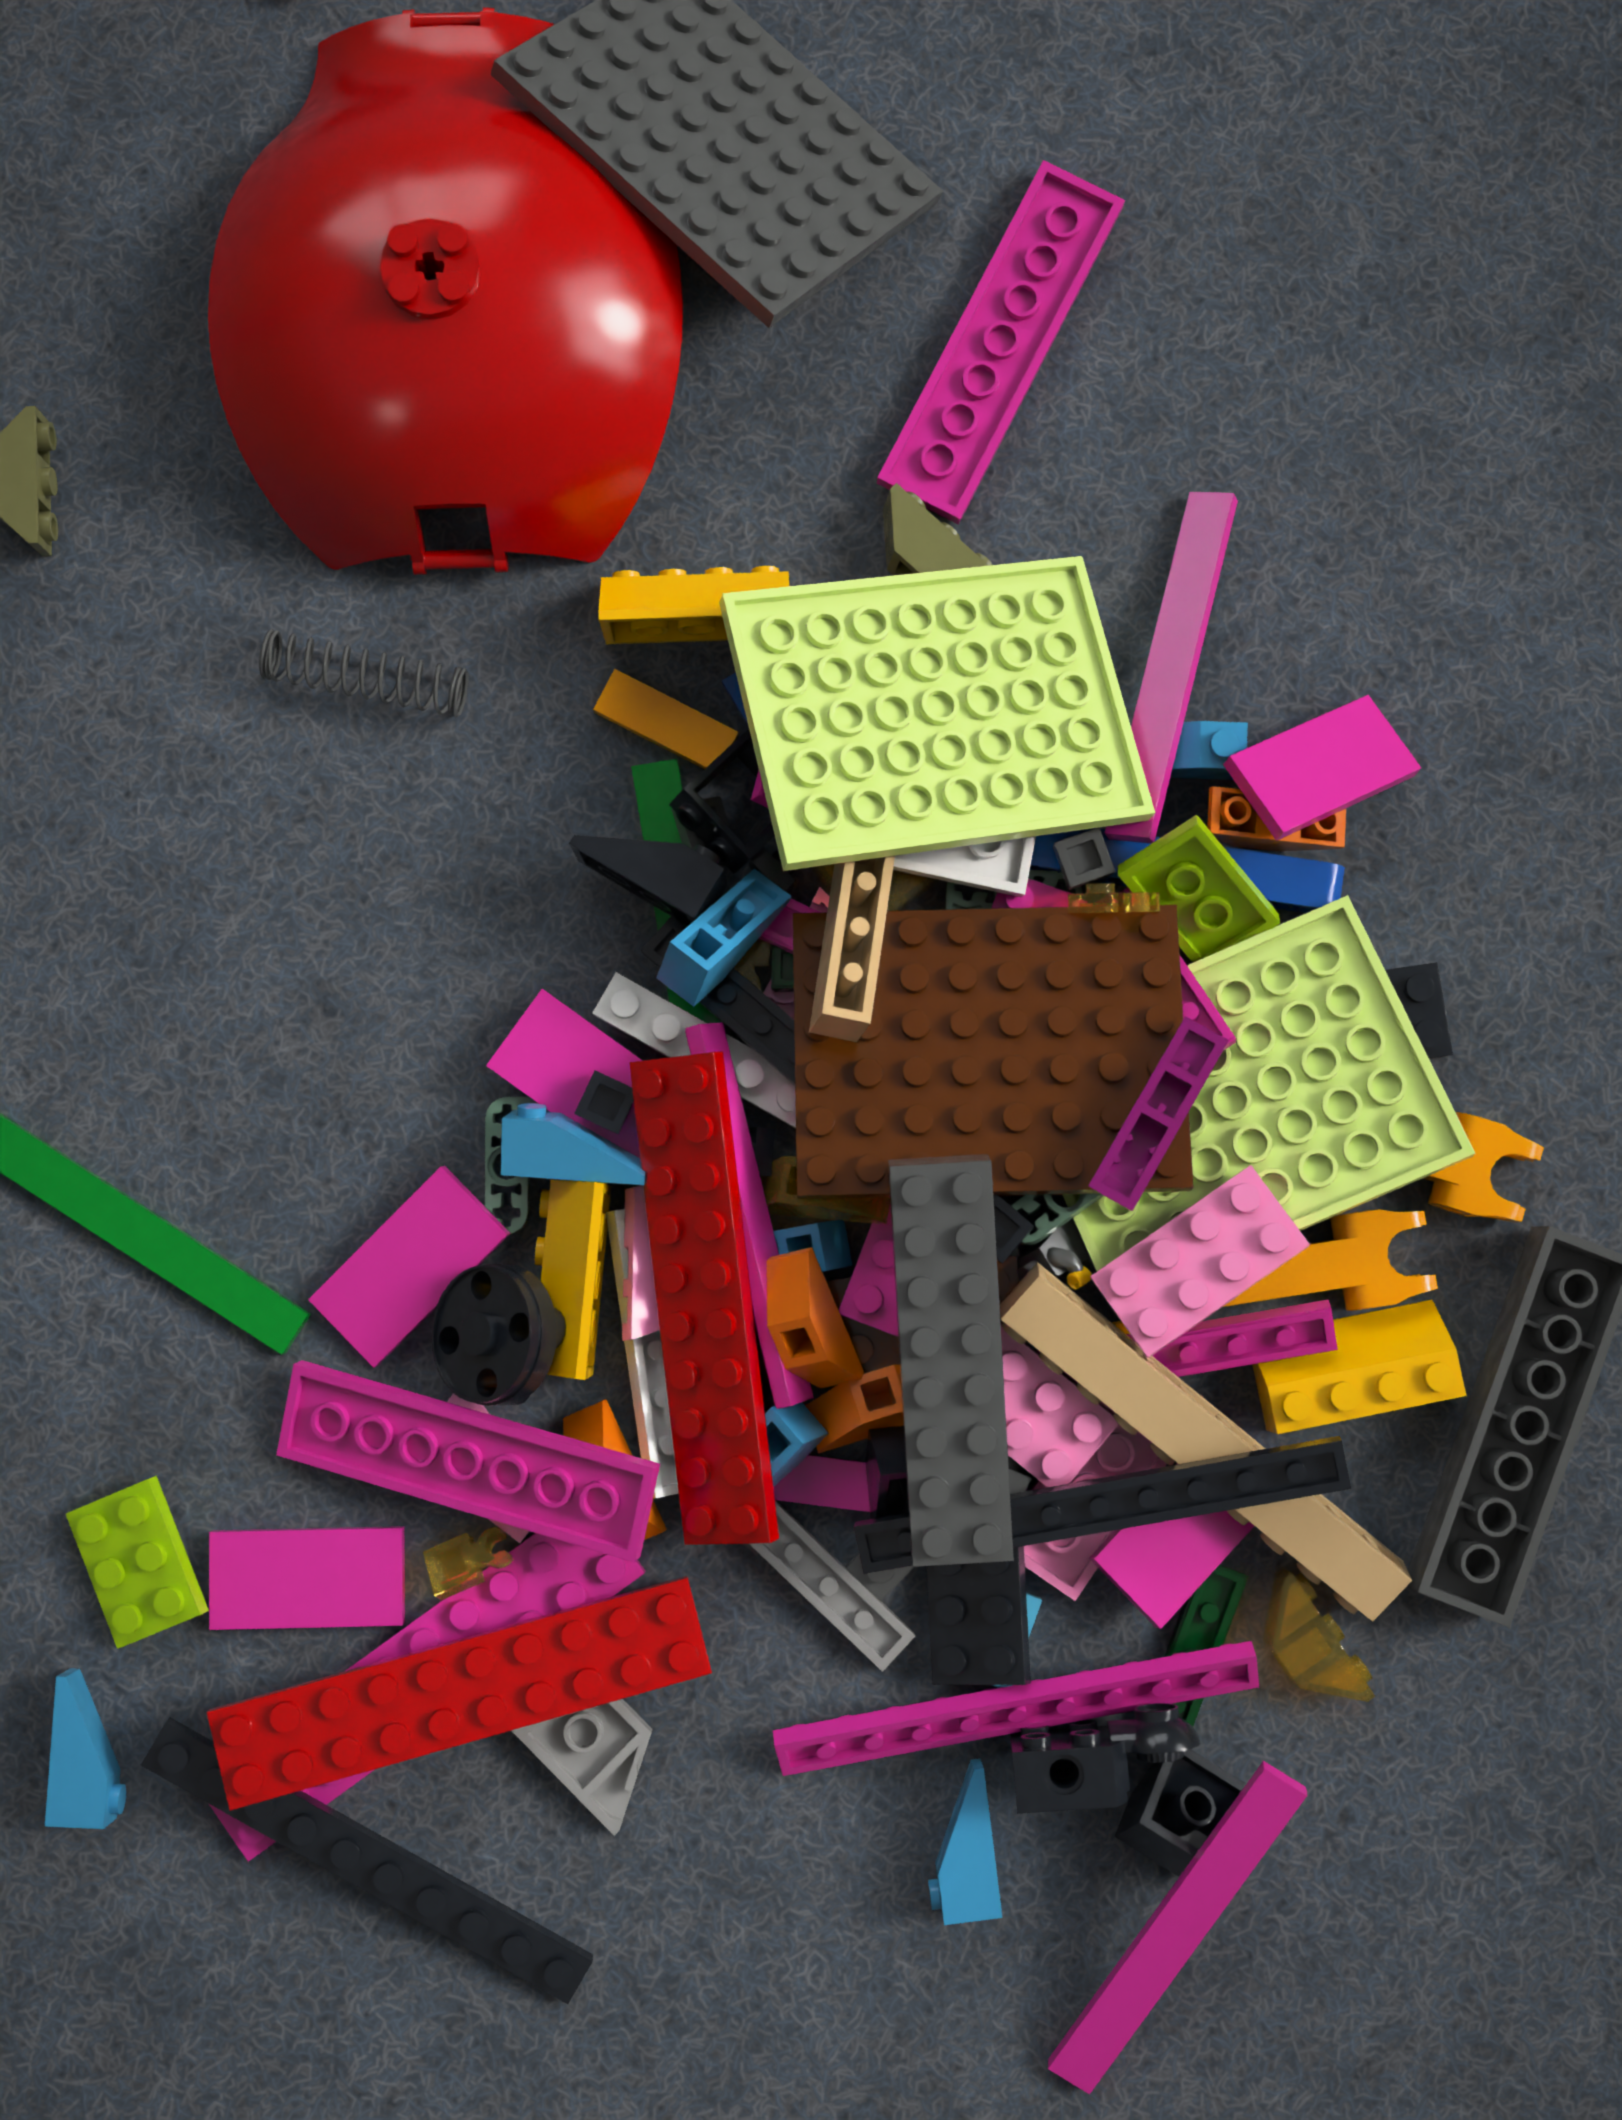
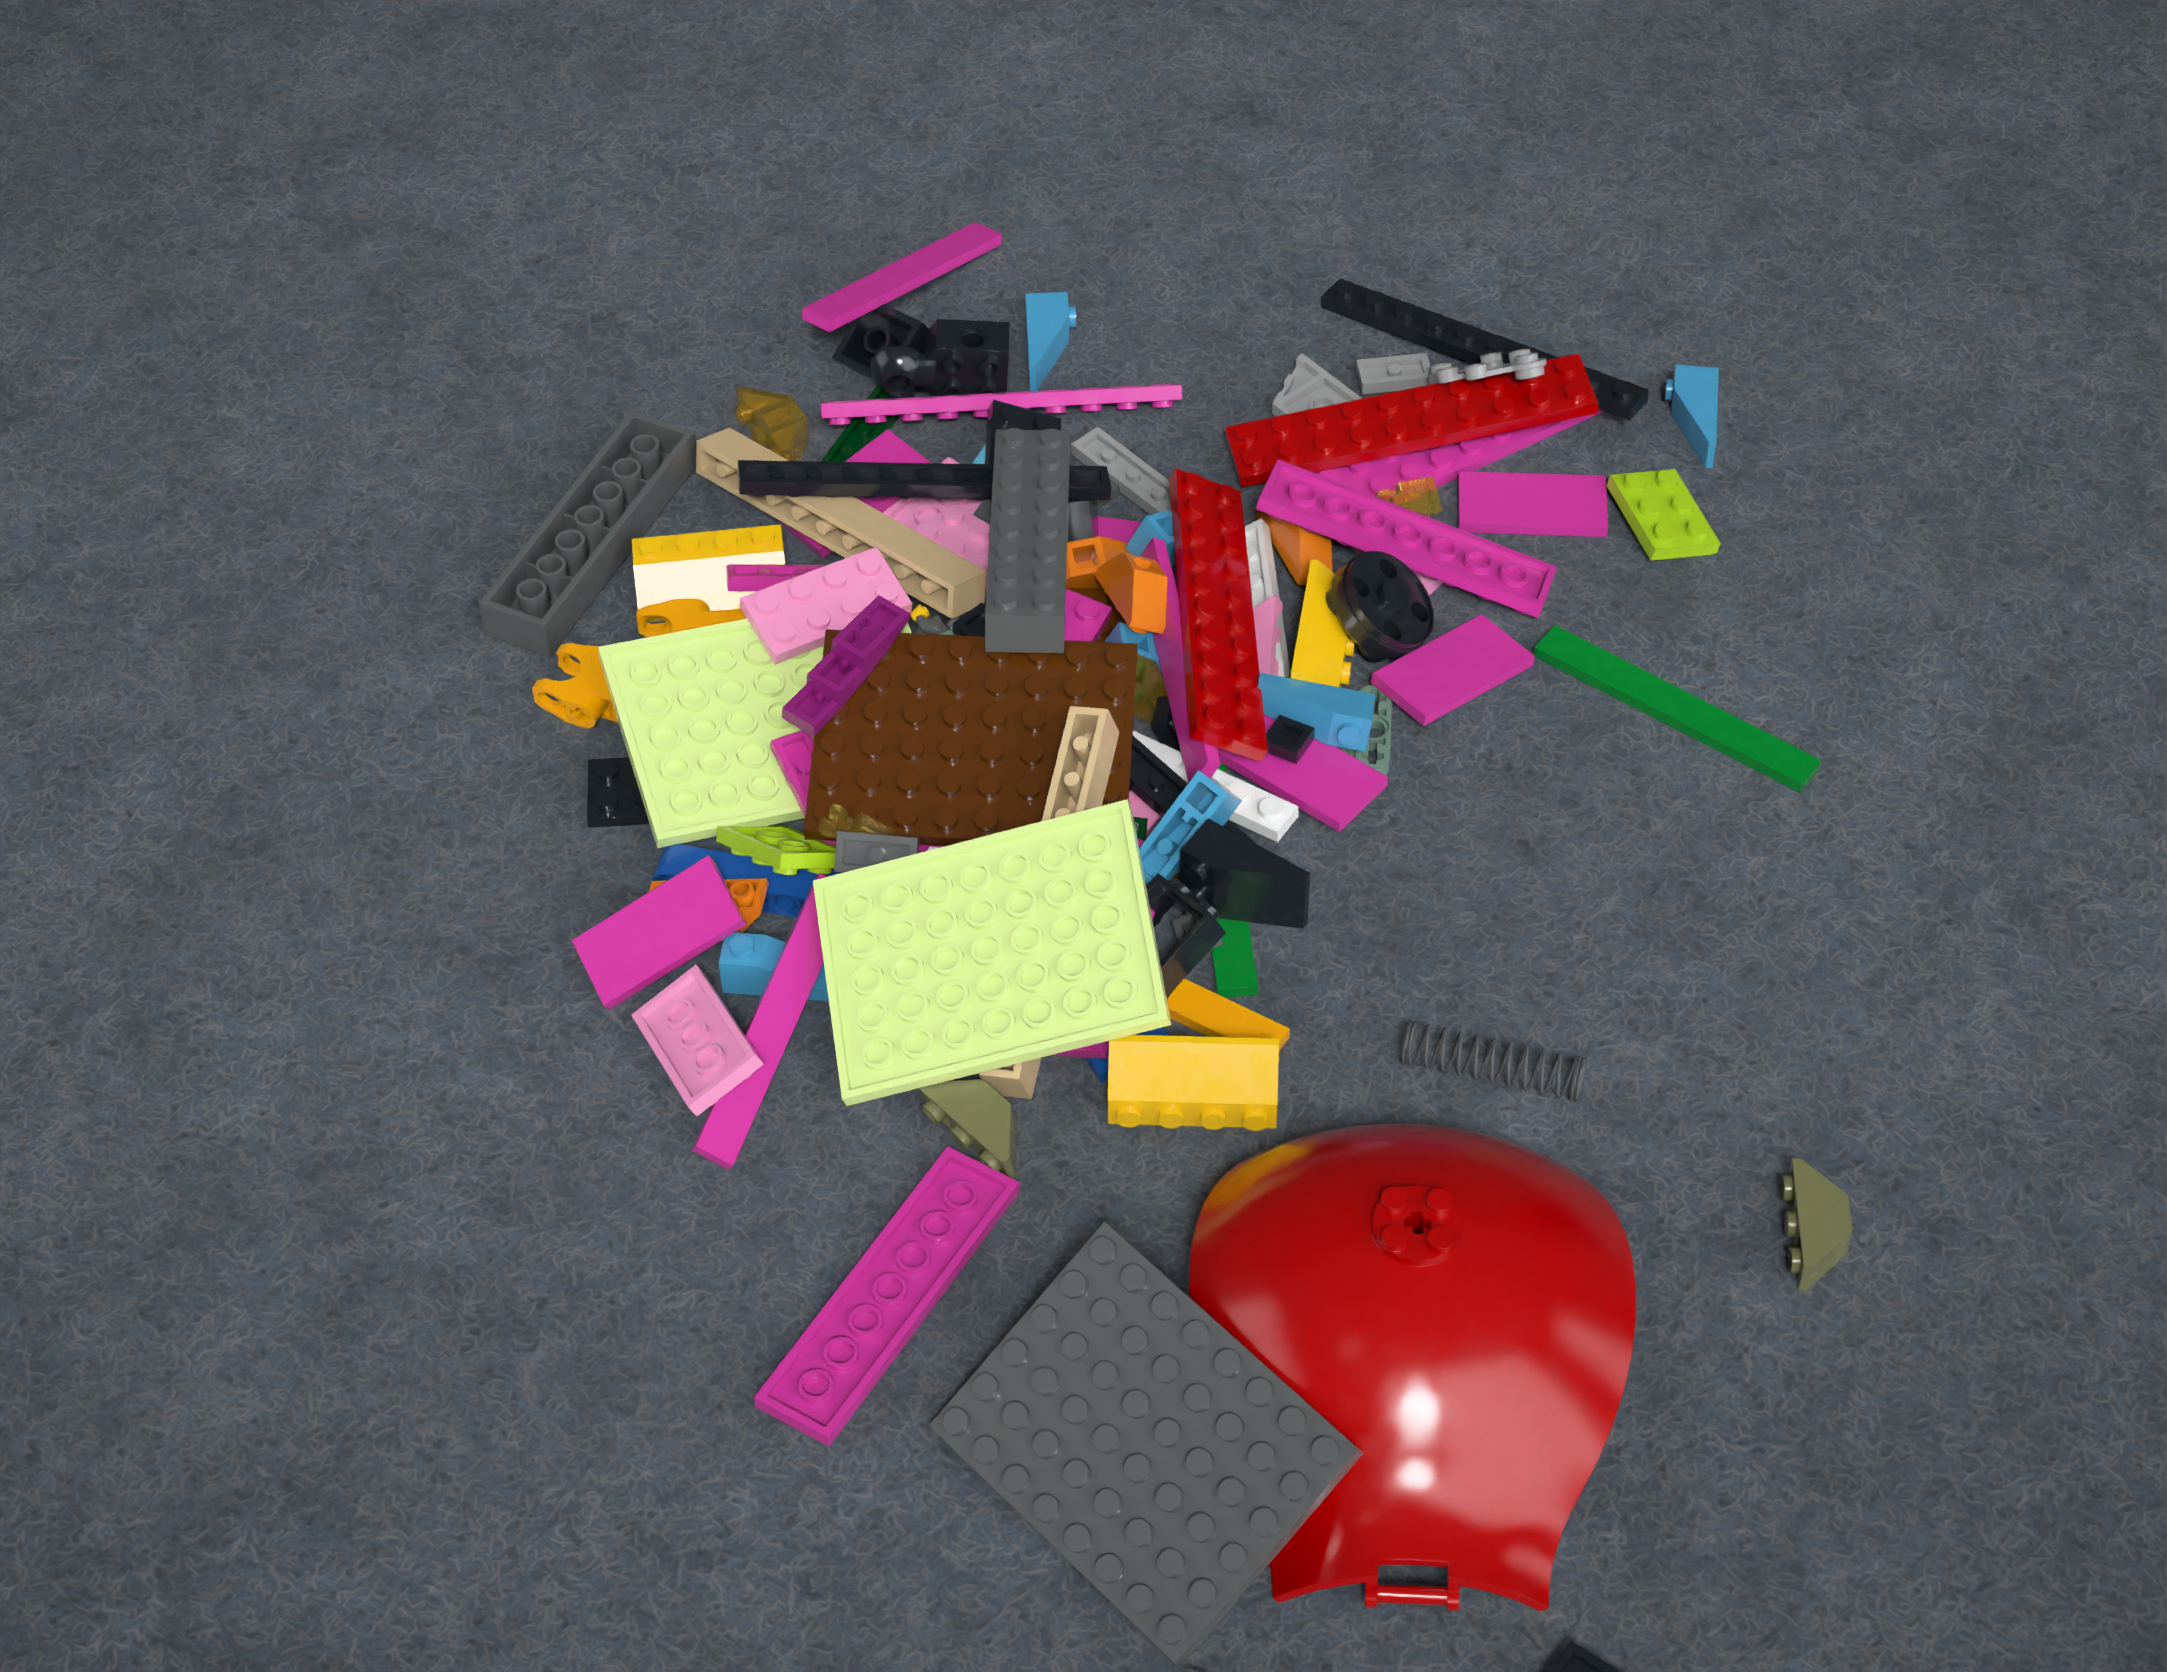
camera: 170 degrees left, 35 degrees down
none -> bright pink plate [631,965,764,1116]
none -> dark grey plate [834,830,920,872]
none -> light grey plate [1356,353,1431,395]
none -> light grey plant [1428,349,1547,384]

